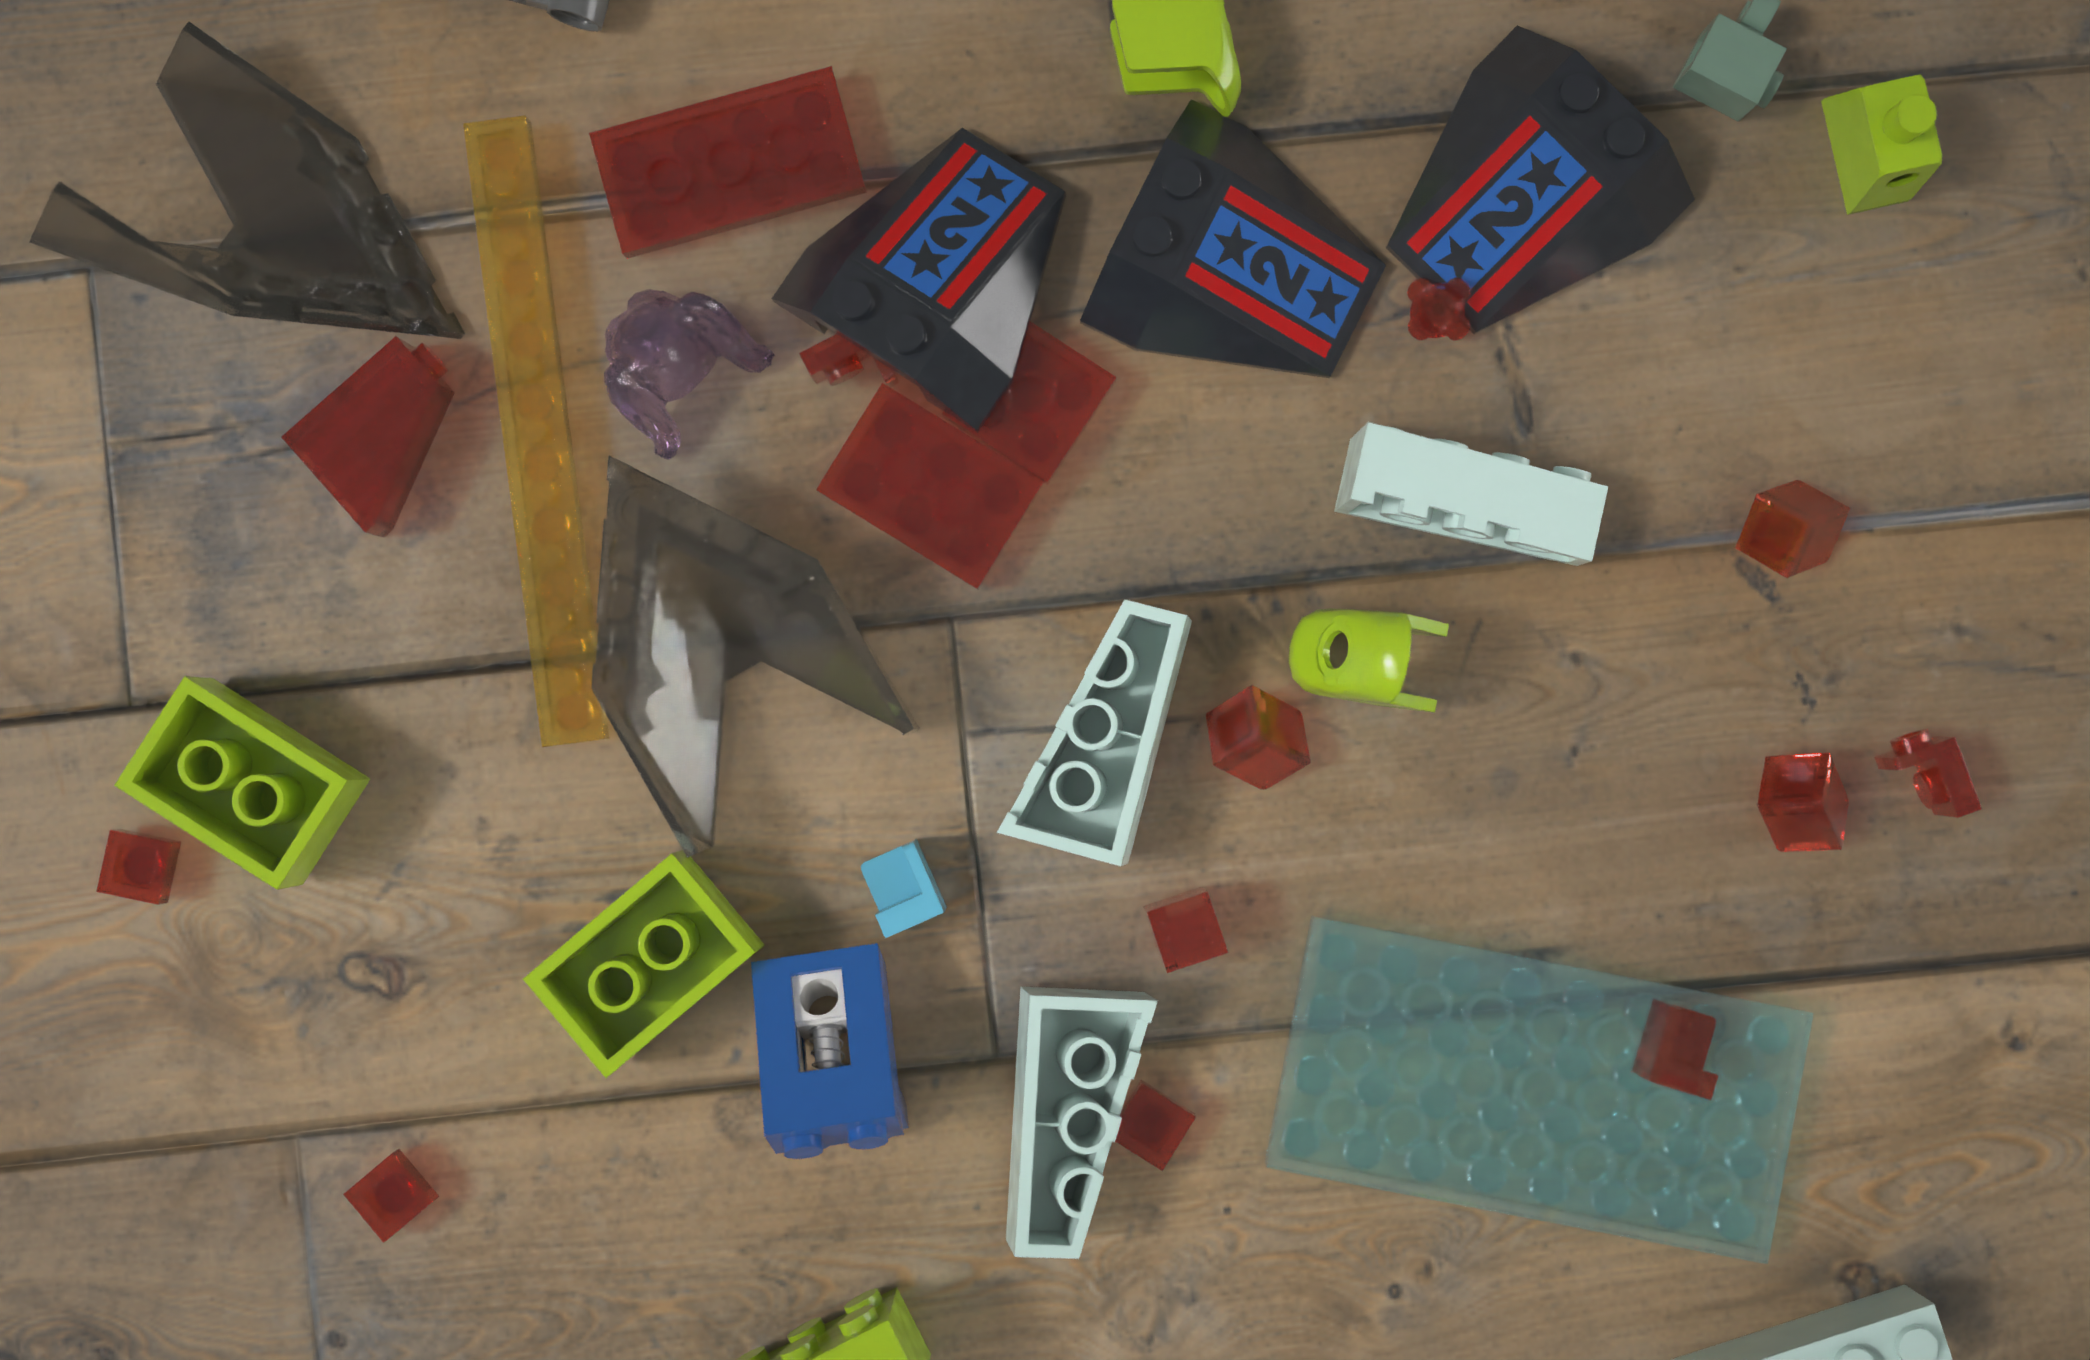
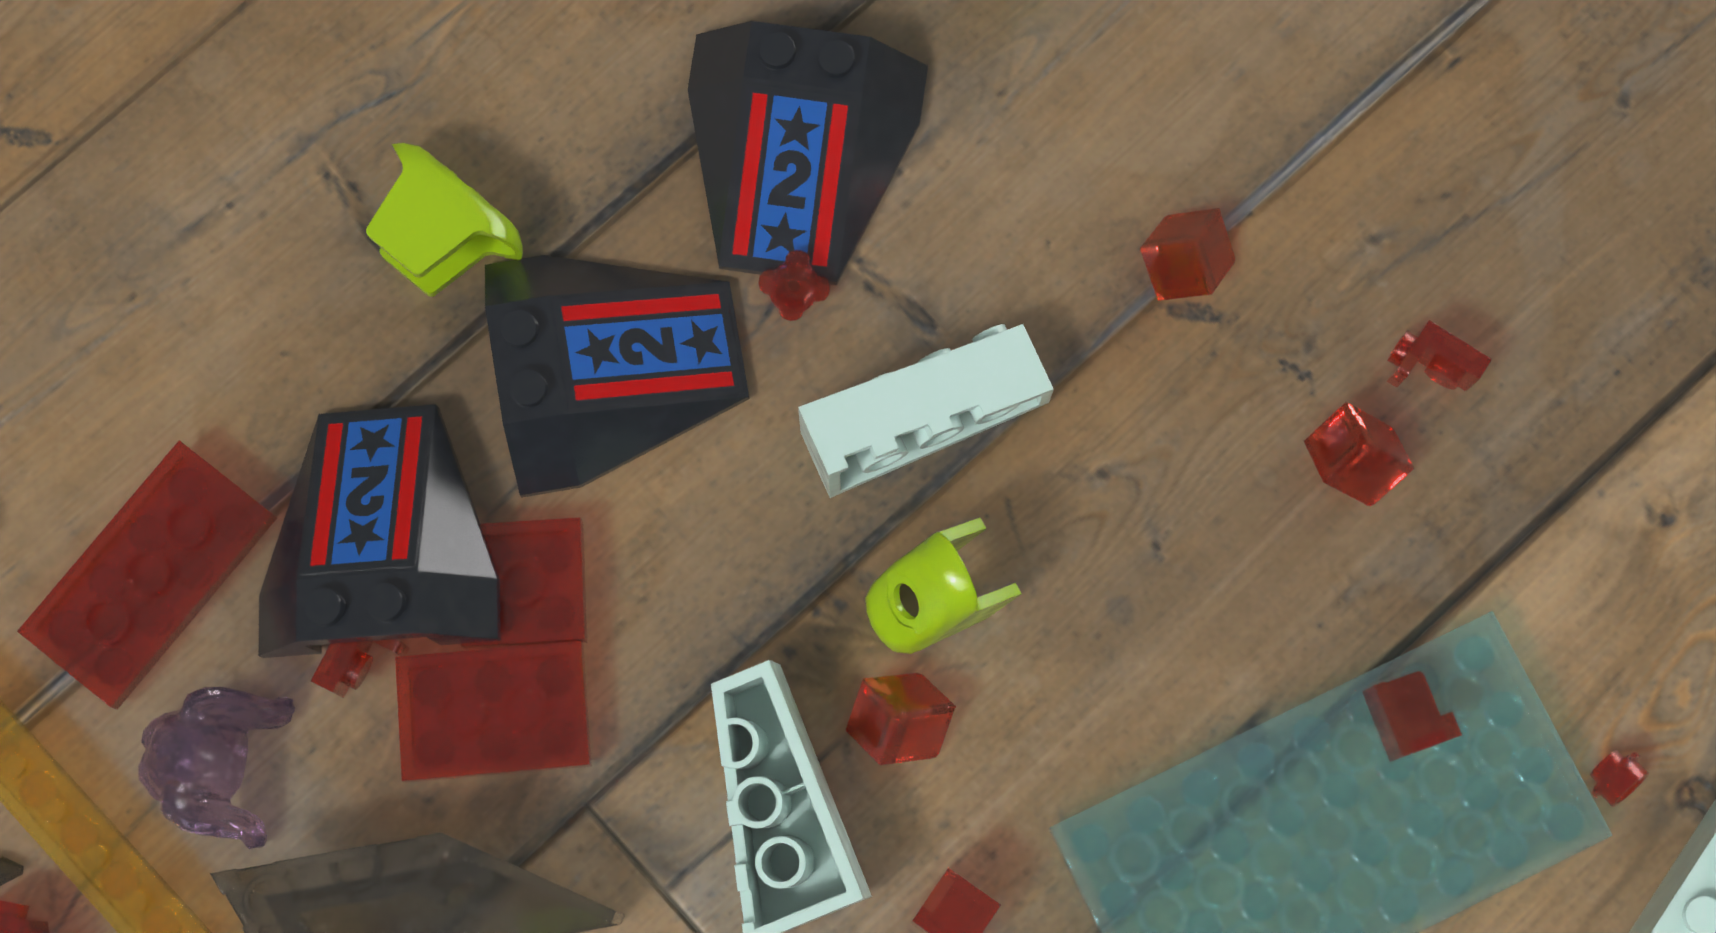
camera: 40 degrees left, 10 degrees down
none -> clear red plate [1590,750,1649,807]

